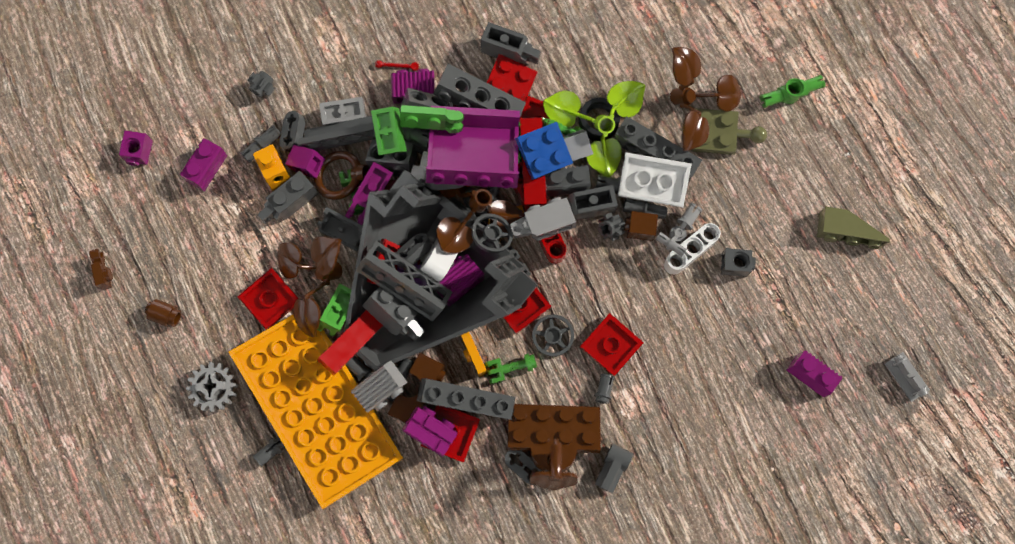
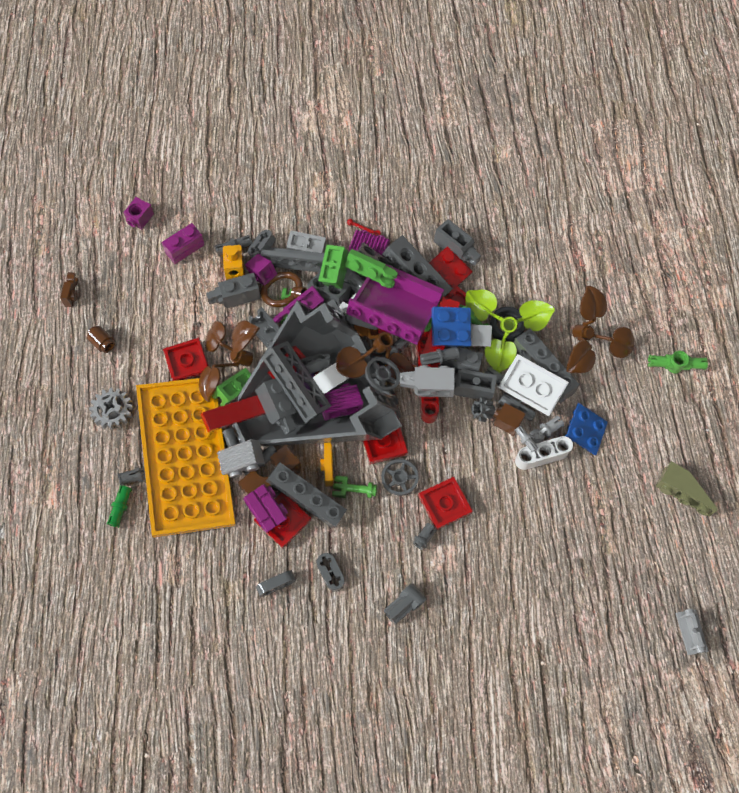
camera: 20 degrees right, 10 degrees down
dark grey gear [247,71,275,98] -> none
reddish brown plate [508,404,601,491] -> none
olive plate [692,108,767,155] -> none
dark grey brick [720,248,756,277] -> none
magenta brick [786,350,842,398] -> none
none -> green pin [106,485,132,528]
none -> dark grey beam [256,570,296,597]
none -> dark grey axle [420,347,459,365]
none -> blue hinge [564,403,608,455]

